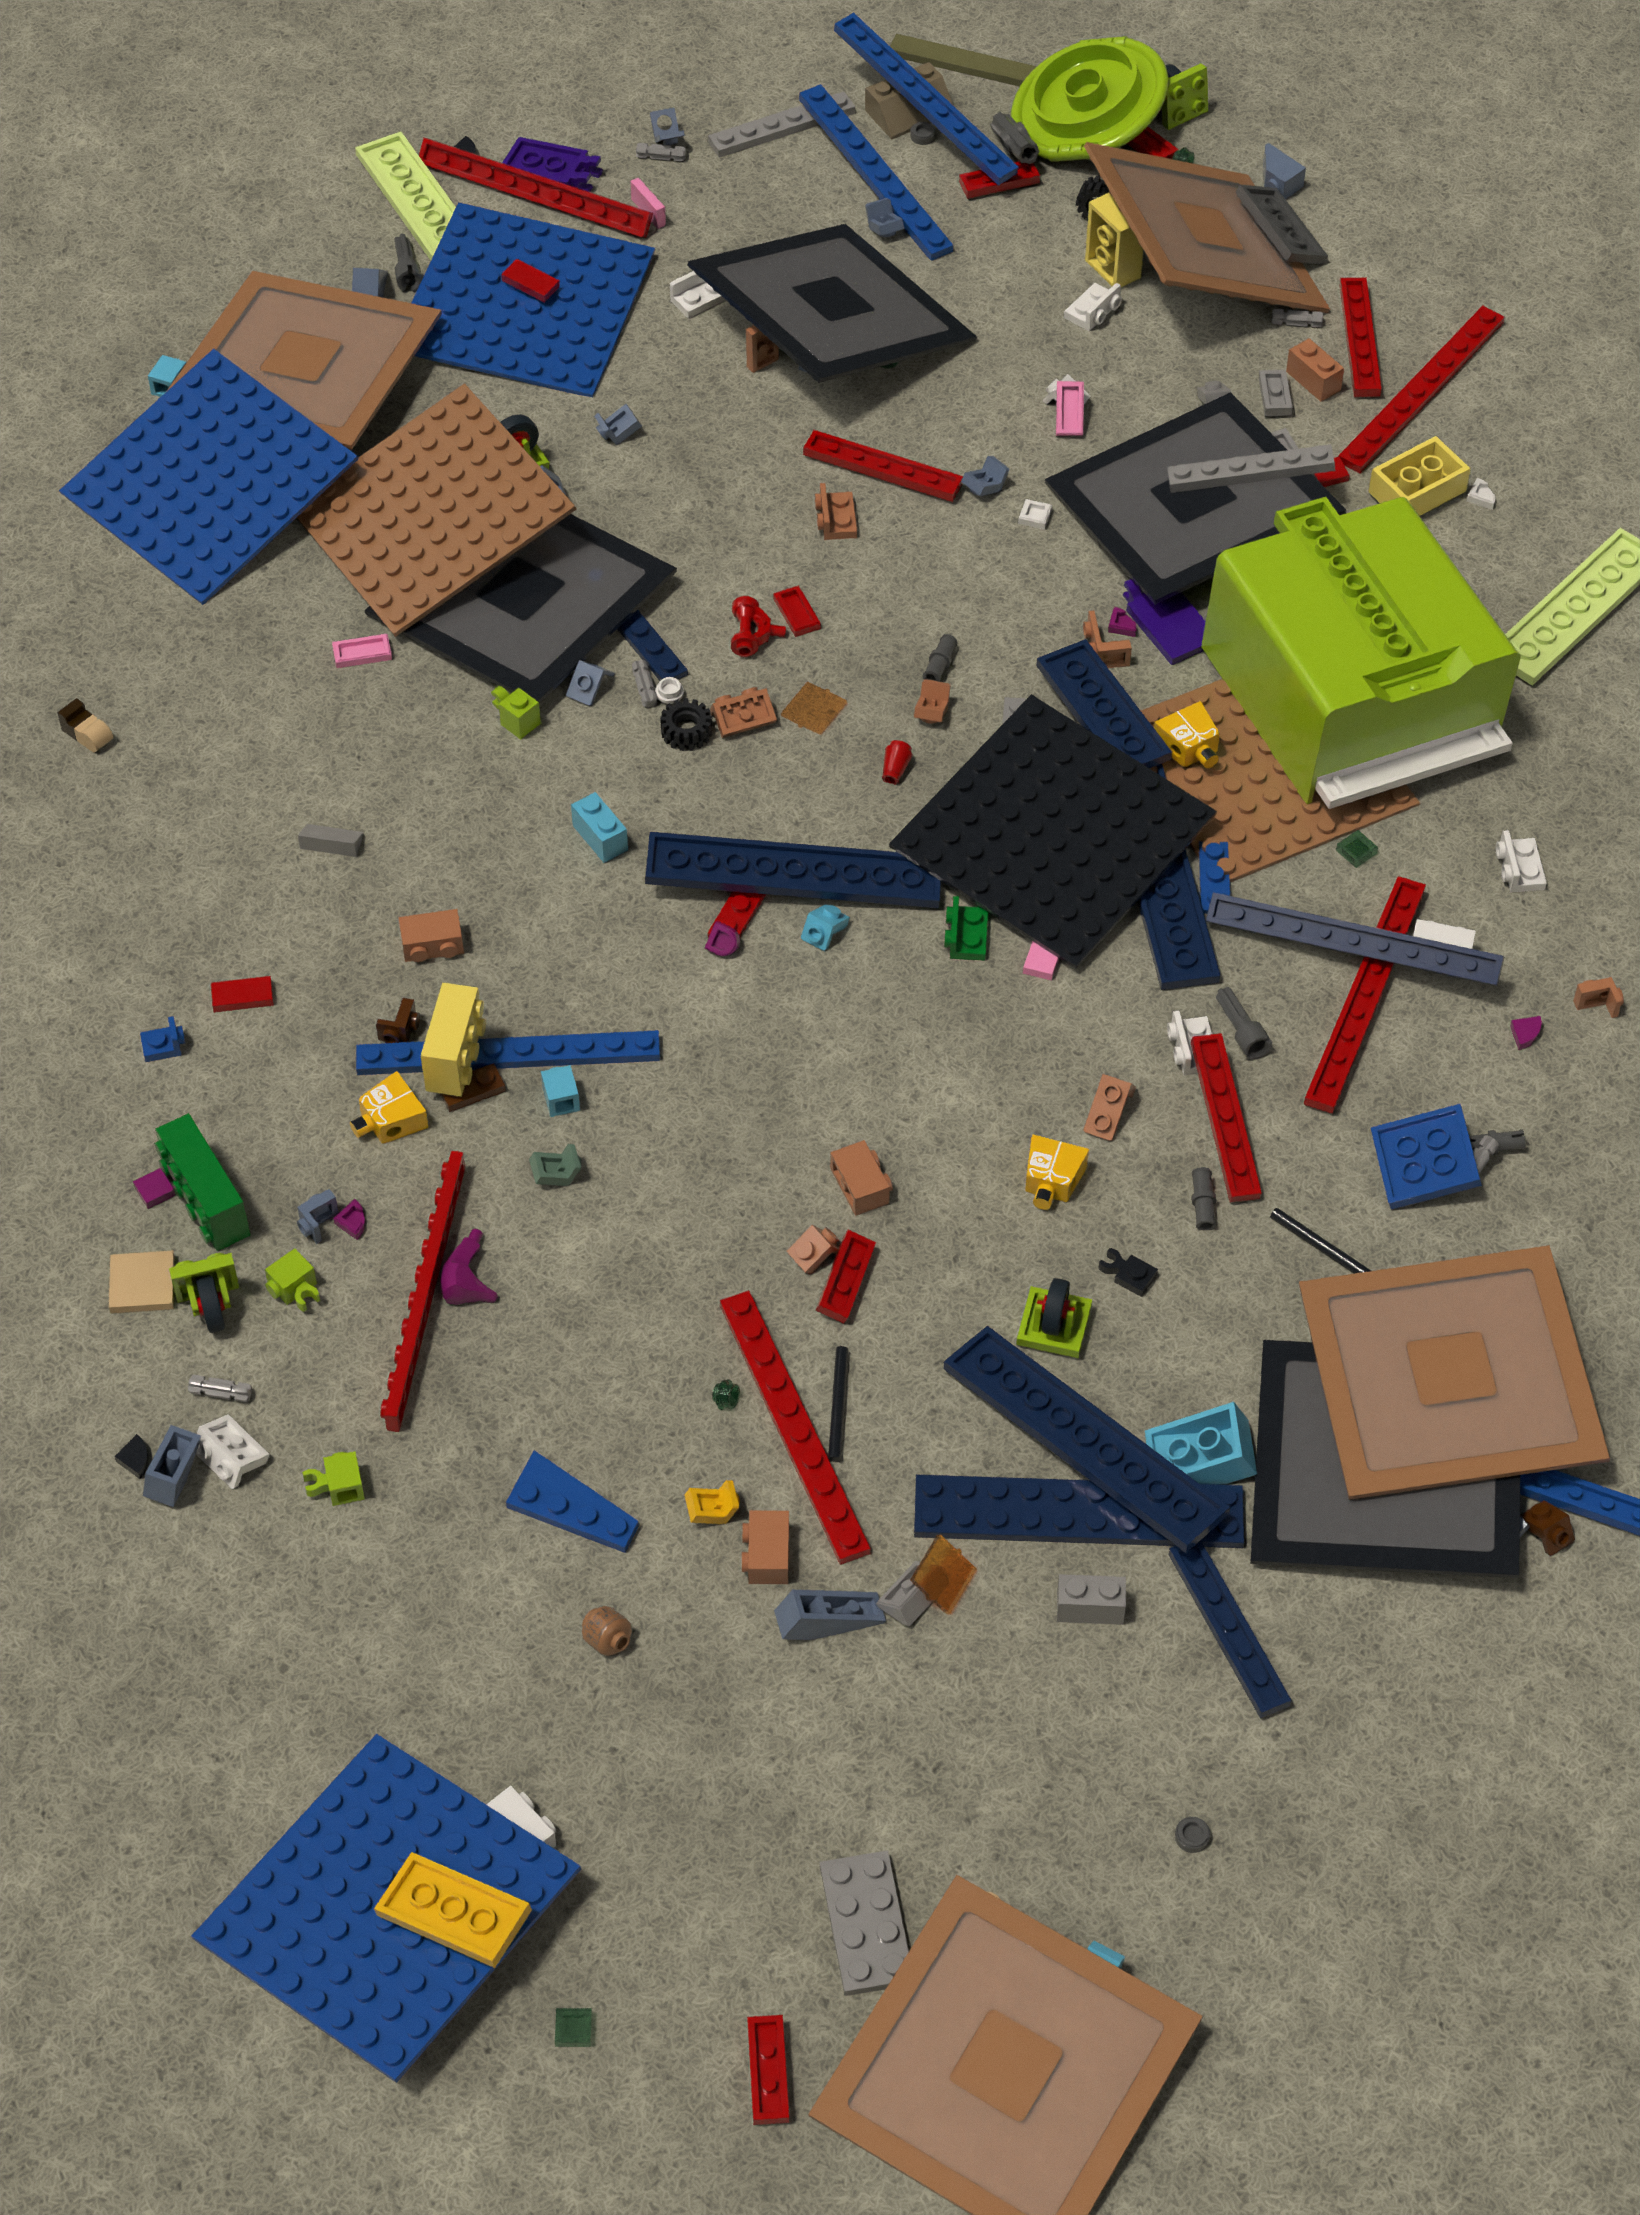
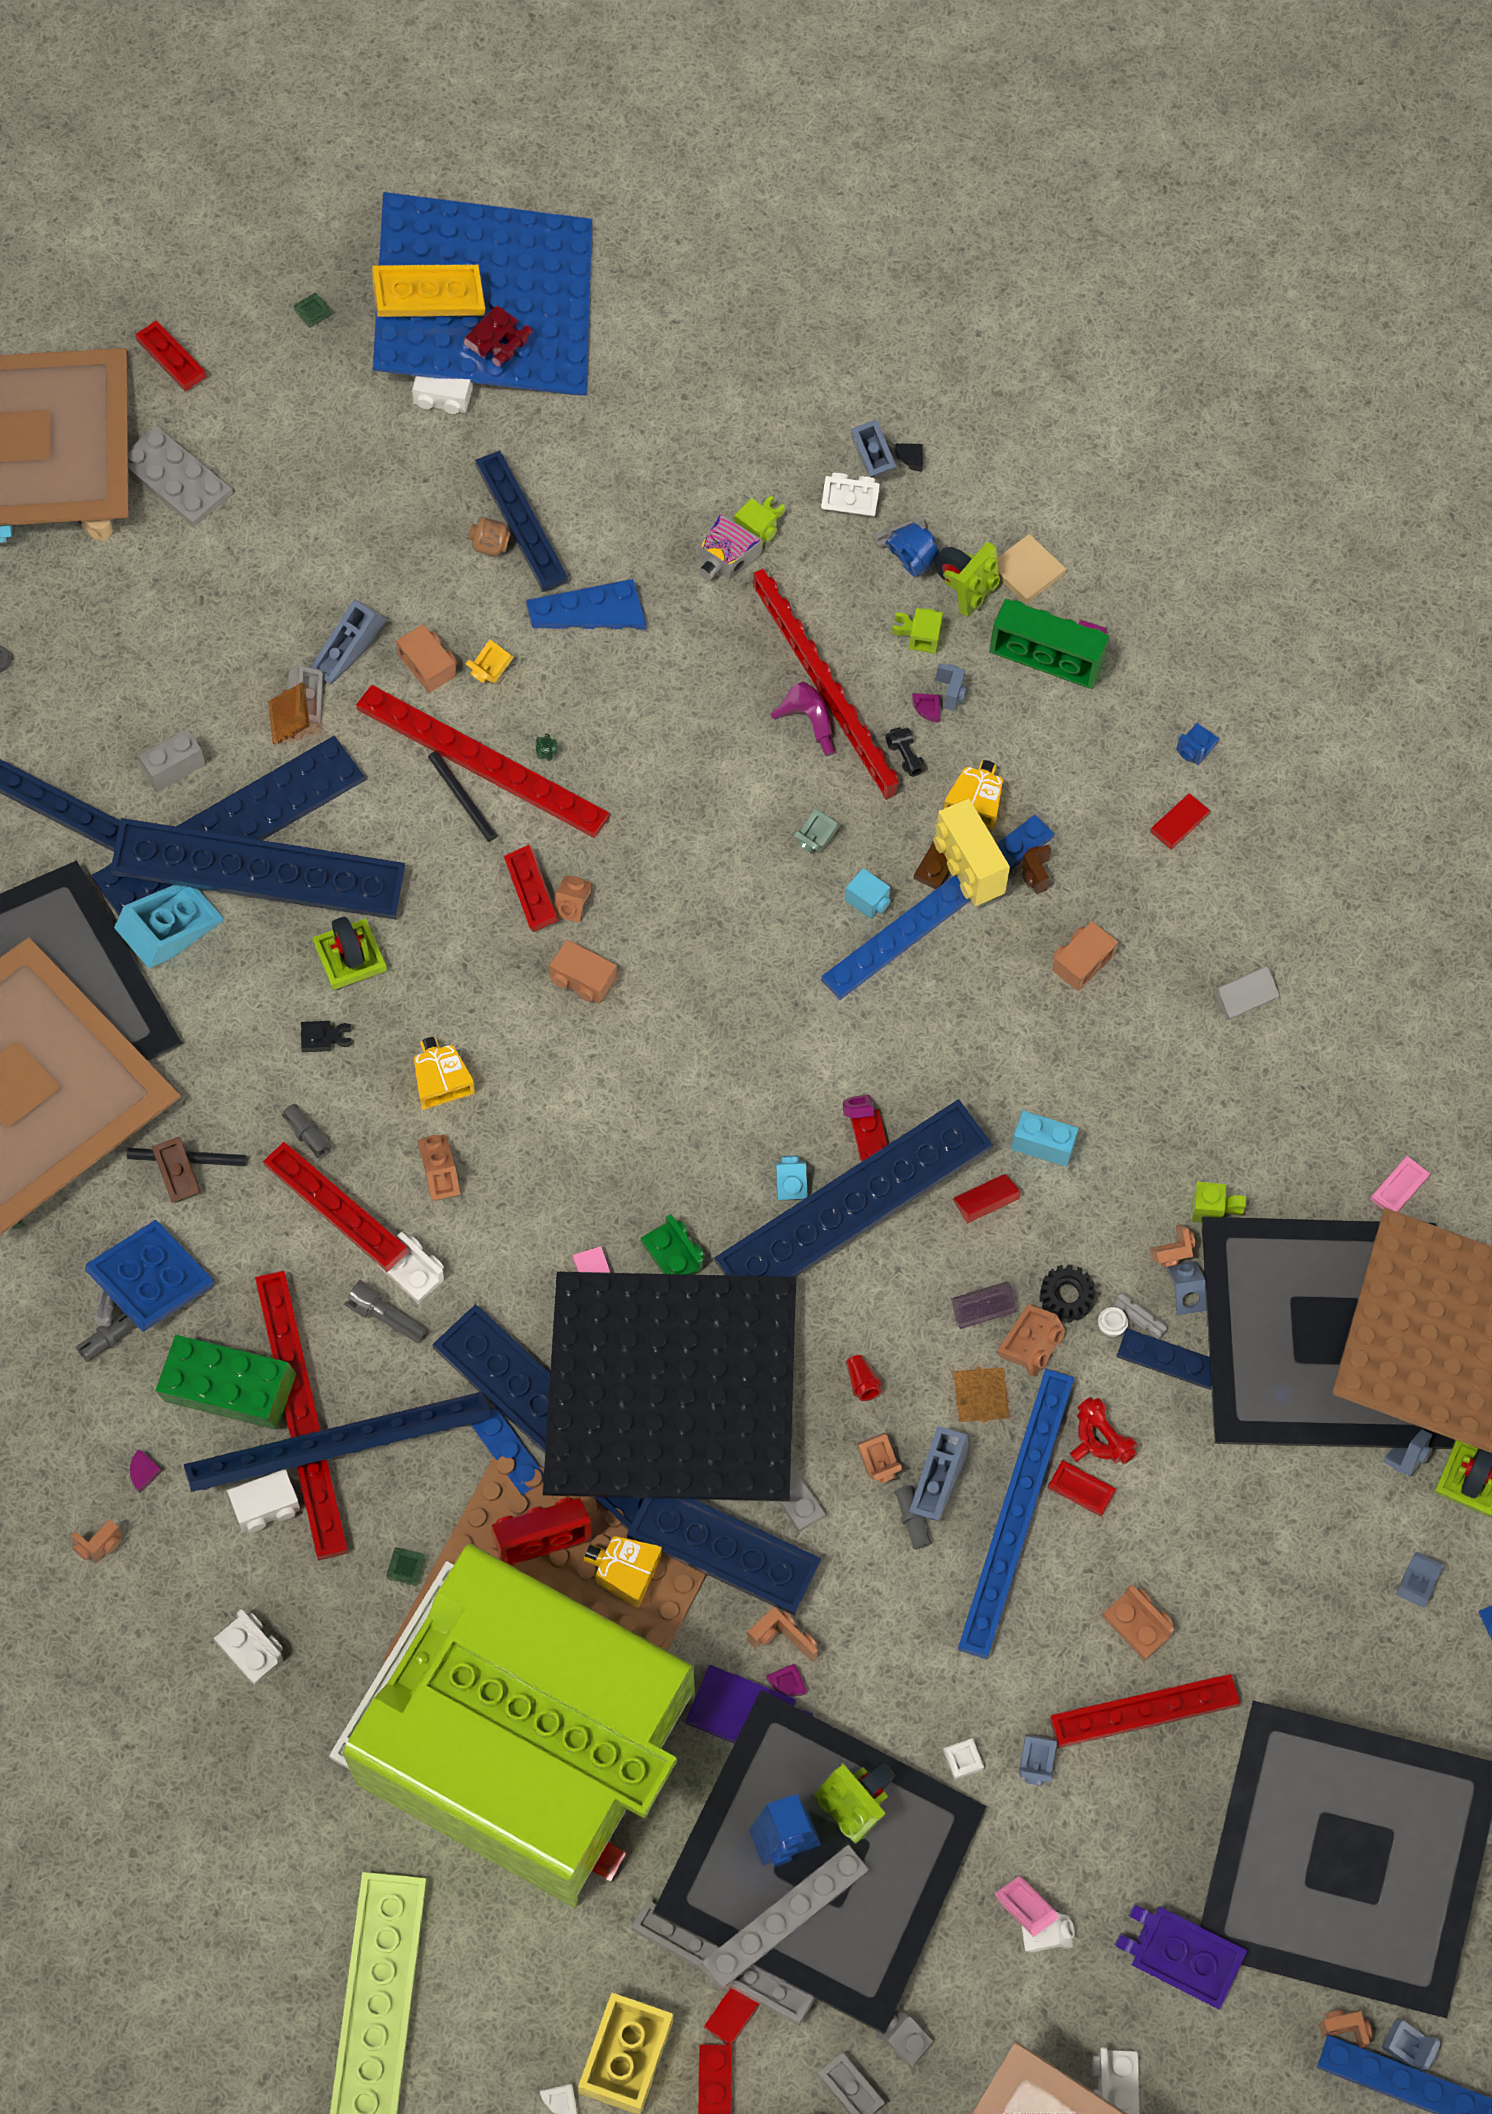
camera: 140 degrees right, 10 degrees up
none -> reddish brown plate [152,1136,201,1203]
none -> green brick [155,1334,296,1430]
none -> dark red plate [463,305,533,366]
none -> dark blue plate [475,450,568,592]
none -> red slope [491,1497,592,1566]
none -> light grey torso [698,513,762,581]
none -> blue wedge [749,1794,821,1867]
none -> lime plate [814,1764,895,1844]
none -> blue cone [885,522,939,577]
none -> black bar [885,727,924,777]
none -> sand blue slope [909,1426,970,1522]
none -> clear purple plate [951,1281,1016,1329]
none -> red slope [953,1174,1020,1224]
none -> blue plate [958,1369,1074,1660]
none -> dark purple tile [1115,1904,1247,2010]
none -> nougat bracket [1150,1224,1195,1267]
none -> nougat bracket [1319,2010,1372,2049]

